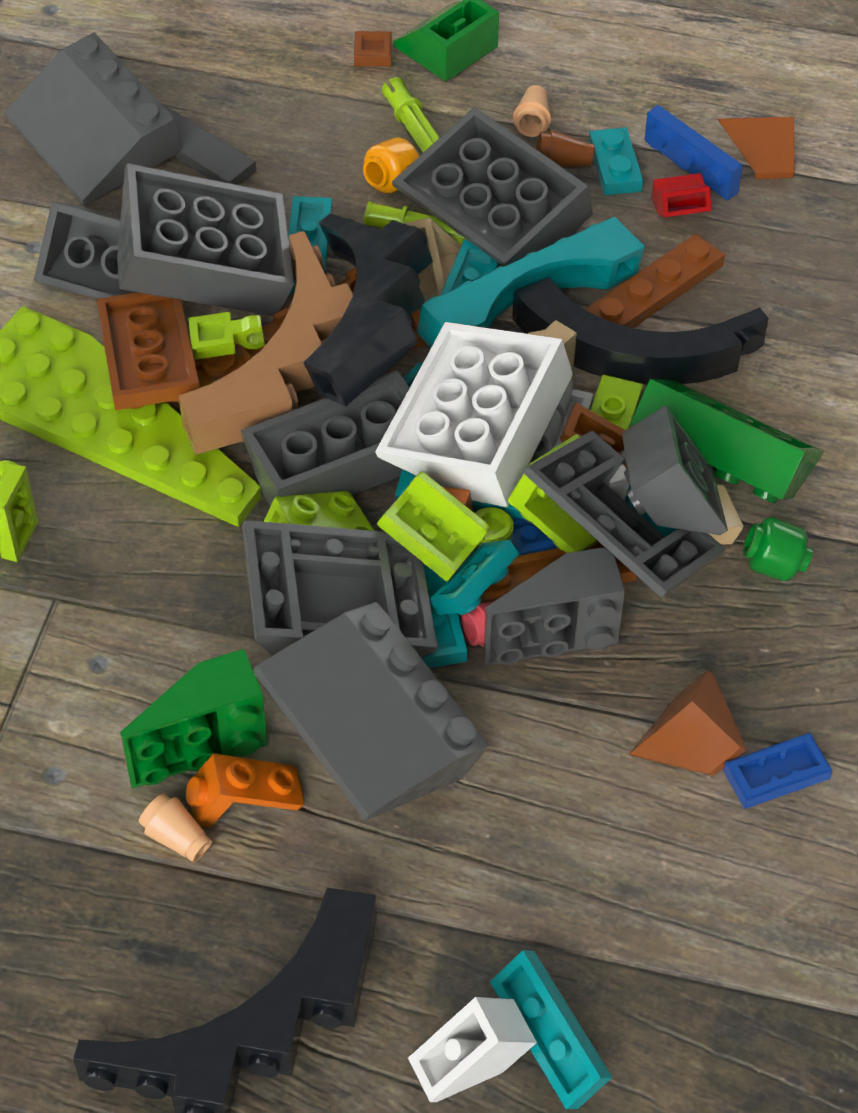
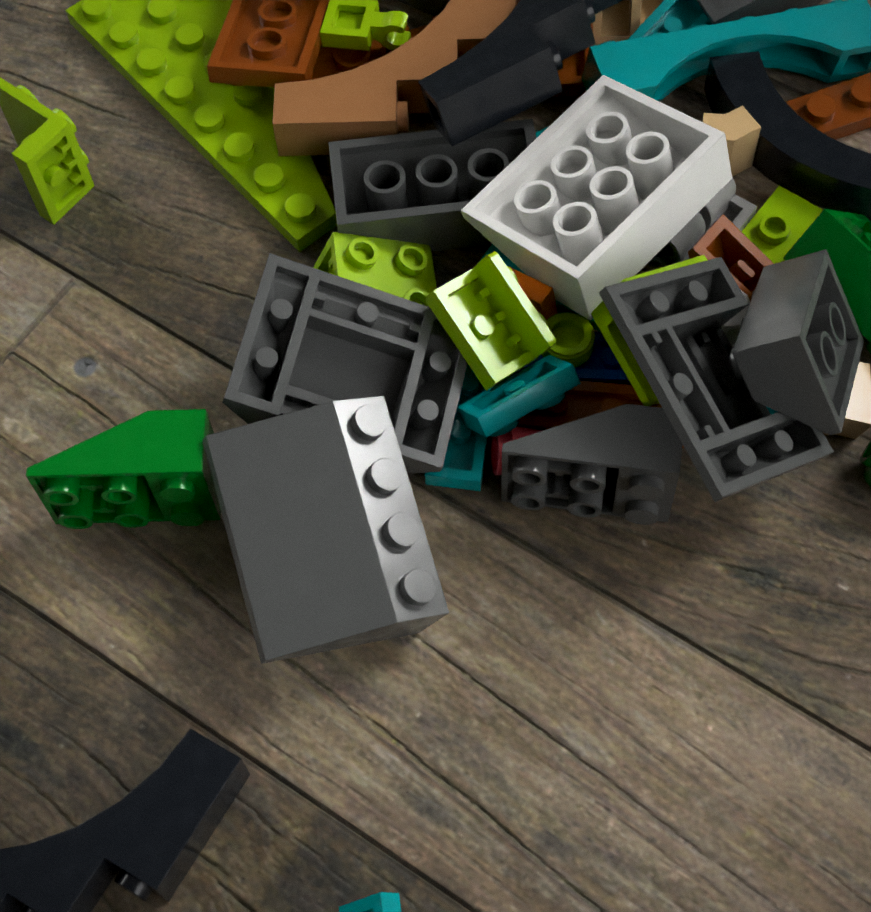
camera: 25 degrees right, 10 degrees up
light nougat cone [139,793,212,863] -> none
orange bracket [186,754,304,828] -> none
dark orange slope [629,671,747,776] -> none
blue plate [723,733,832,809] -> none

